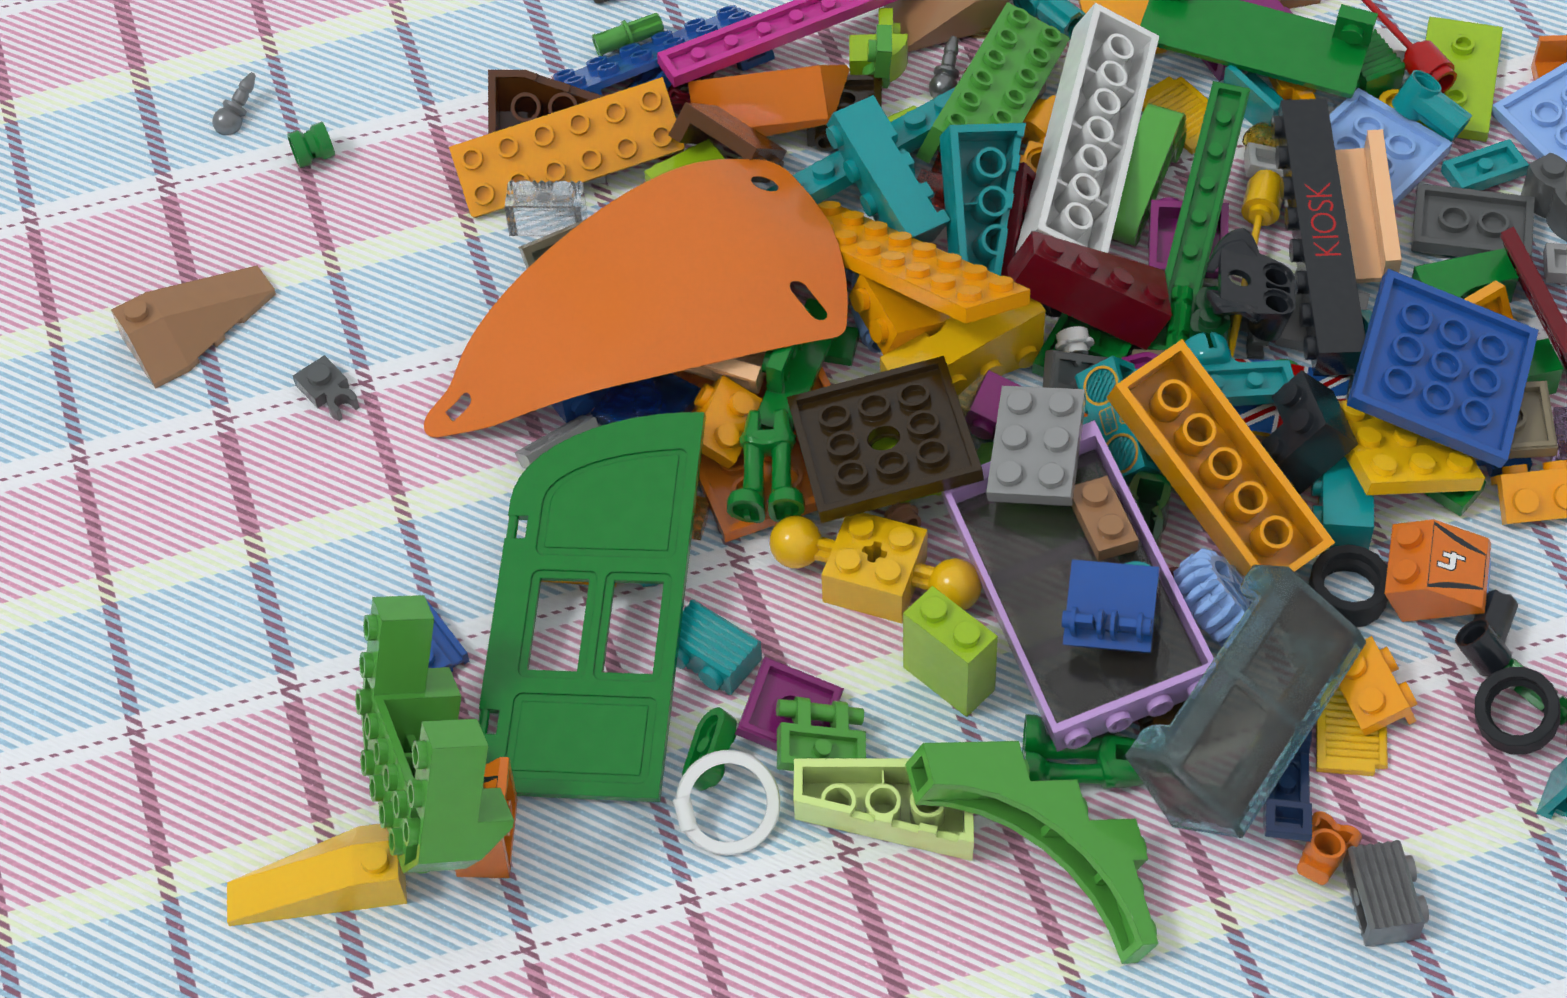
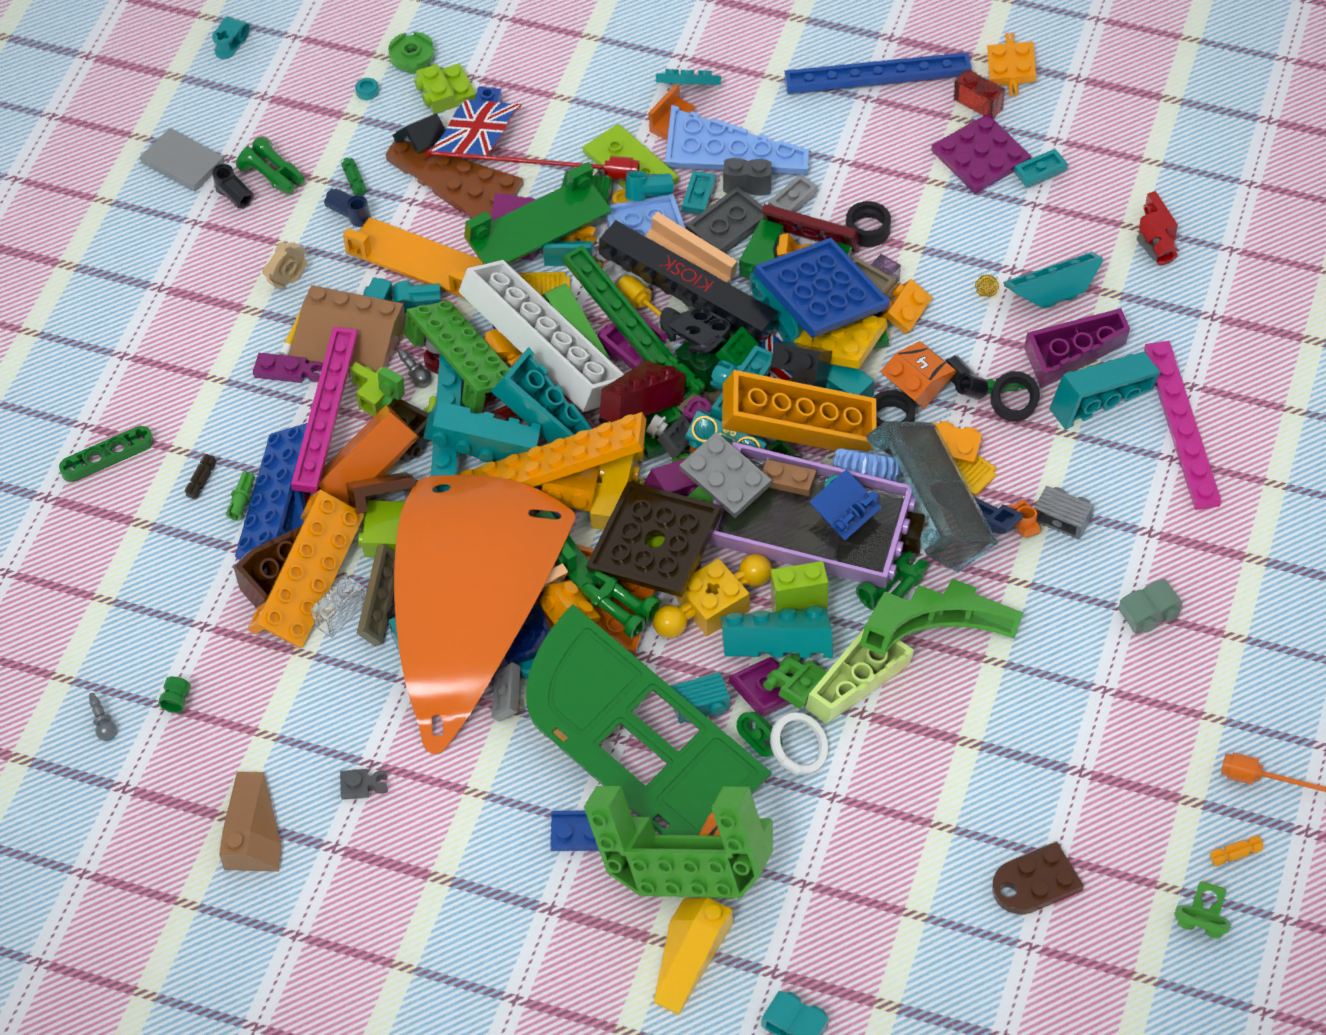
camera: 55 degrees left, 0 degrees up
none -> green plate [715,326,759,366]
none -> teal wedge [721,606,833,658]

